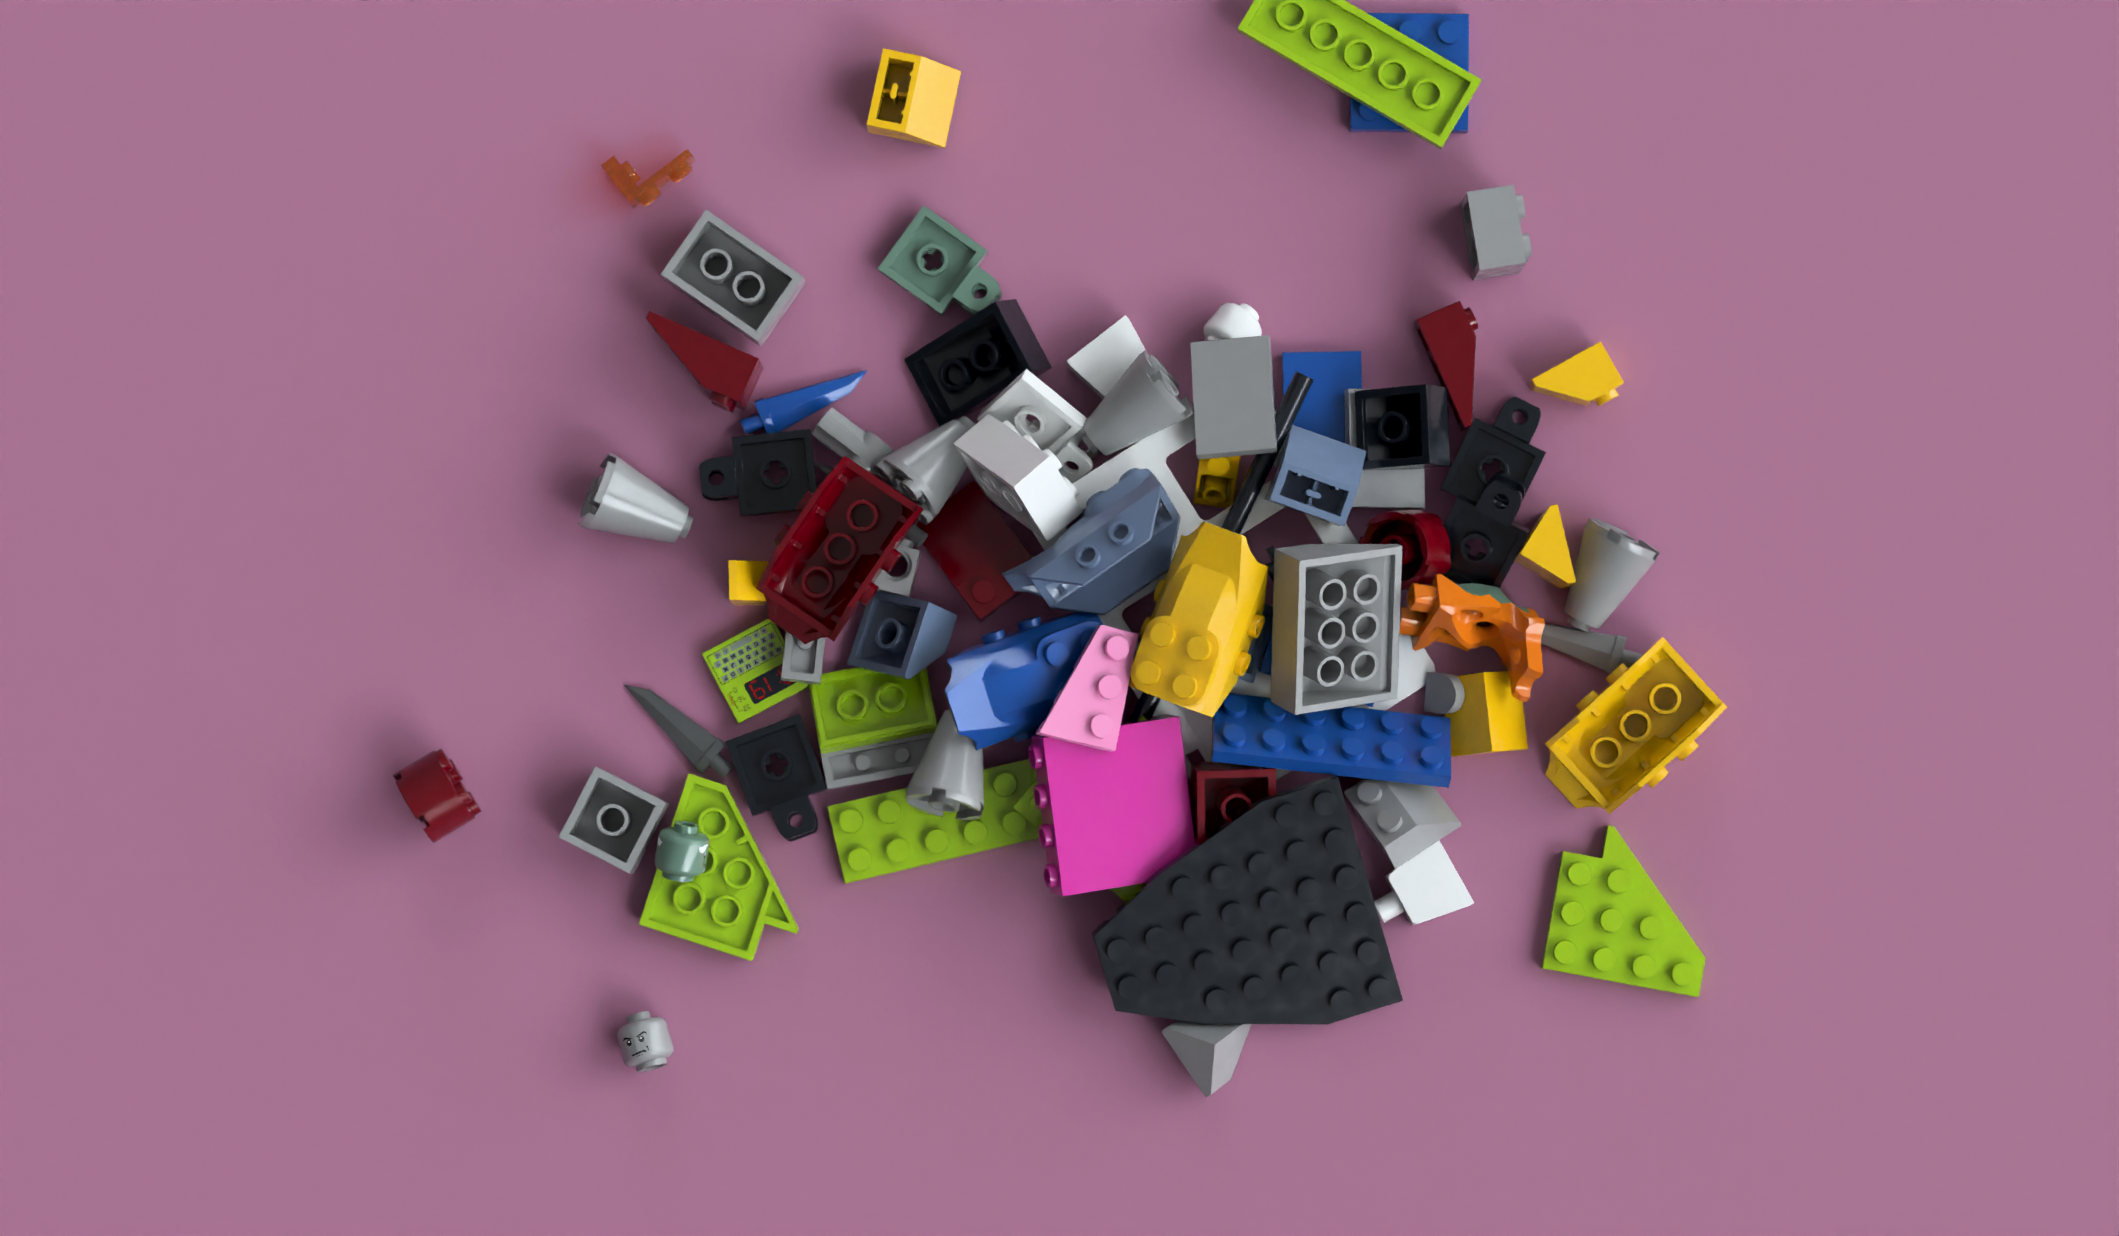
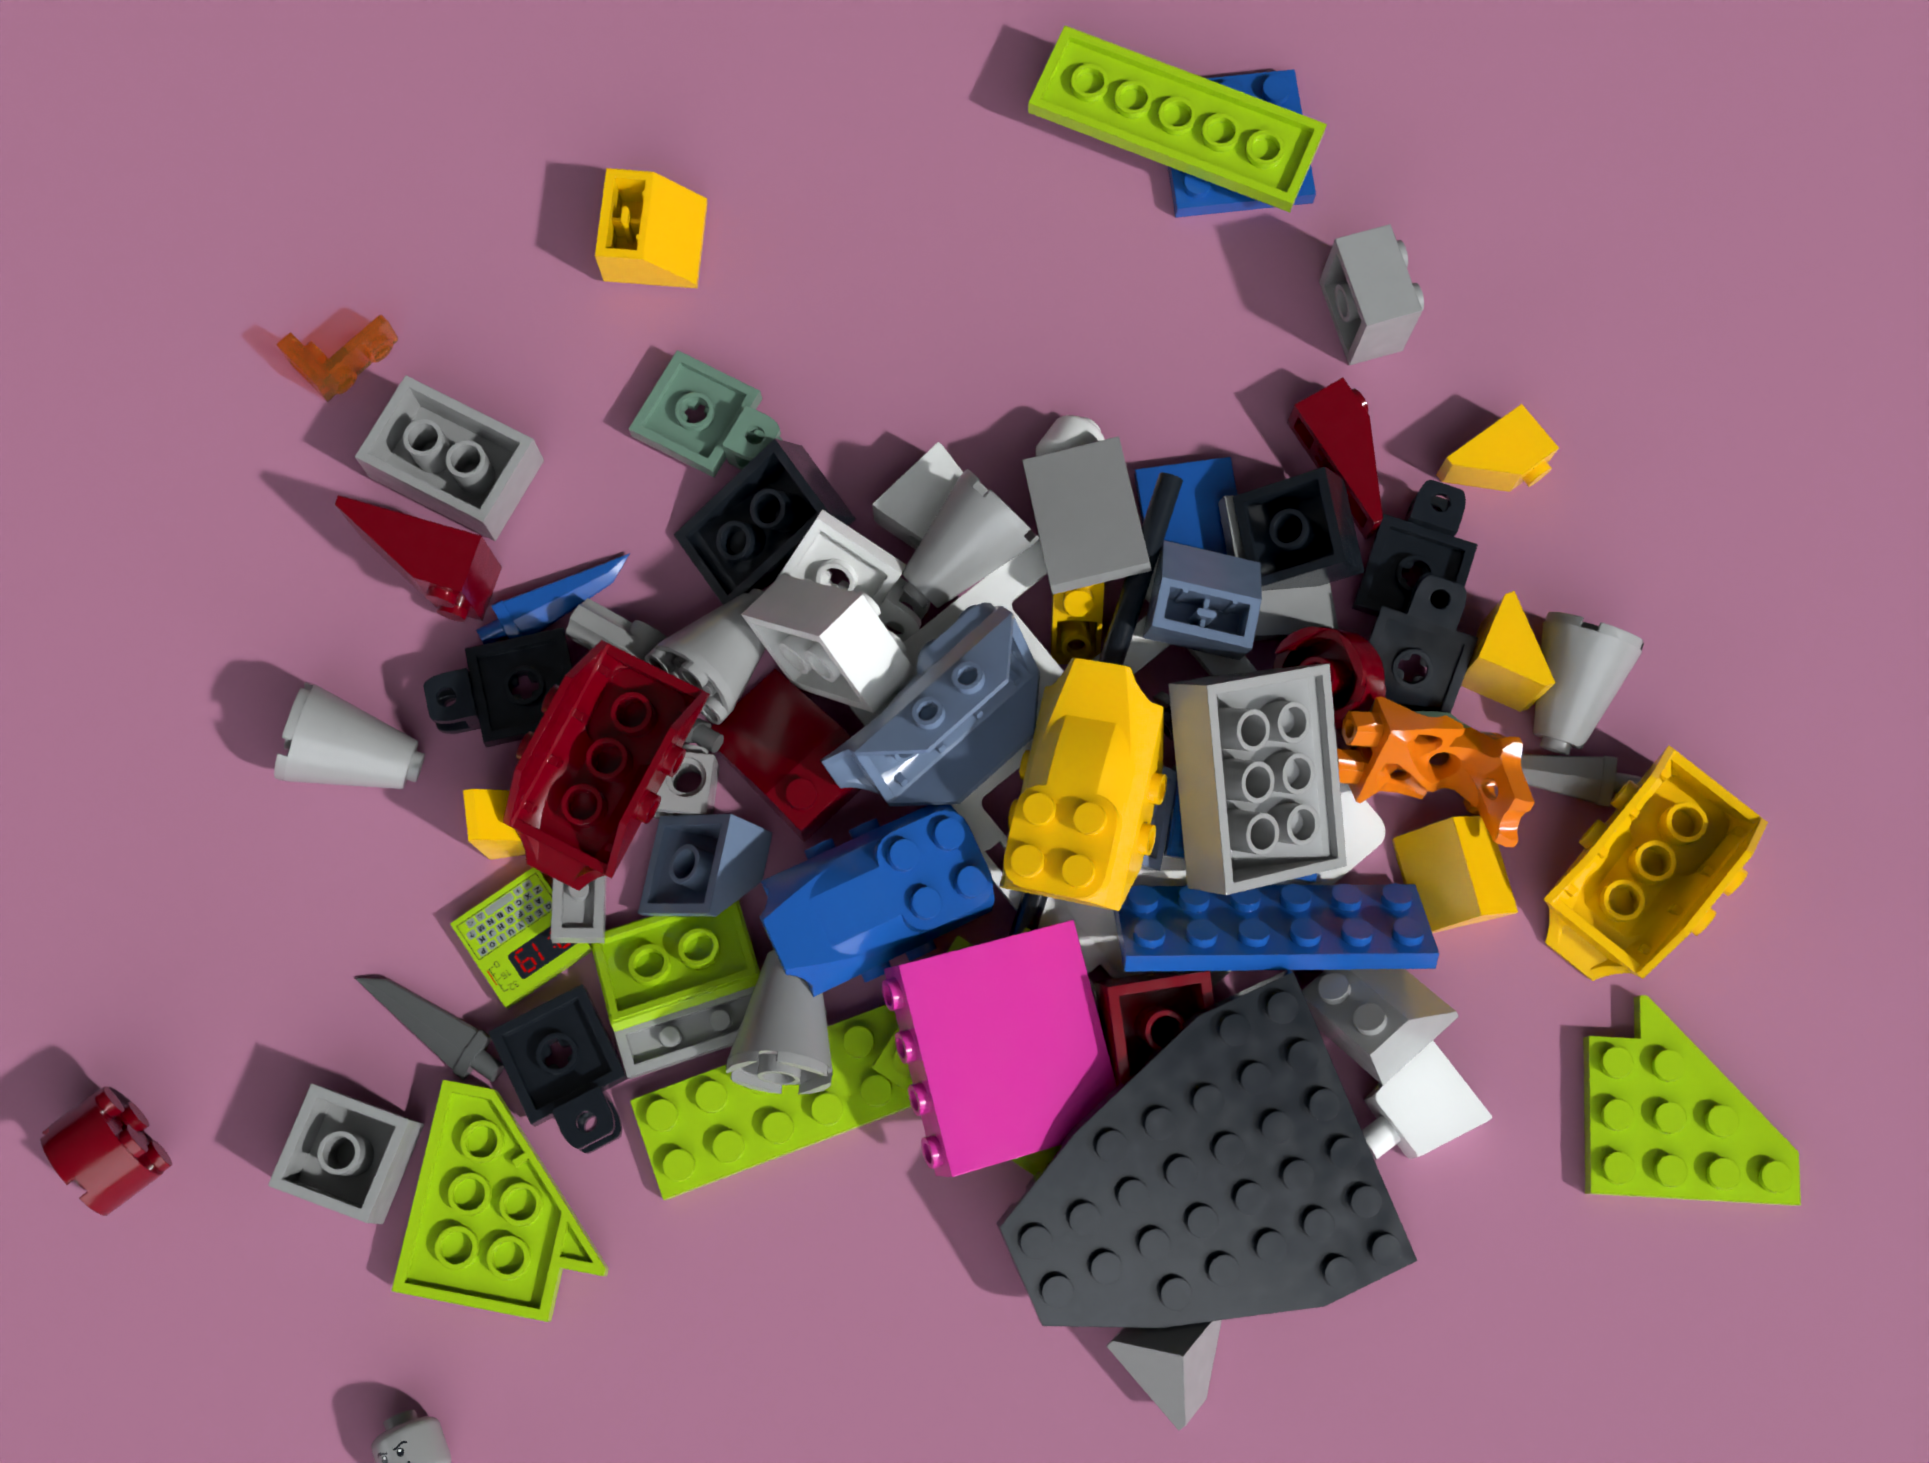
camera: 10 degrees left, 10 degrees down
sand green head [655,821,709,882] -> none
bright pink wing [1036,625,1138,752] -> none
light grey tile [1424,672,1465,714] -> none

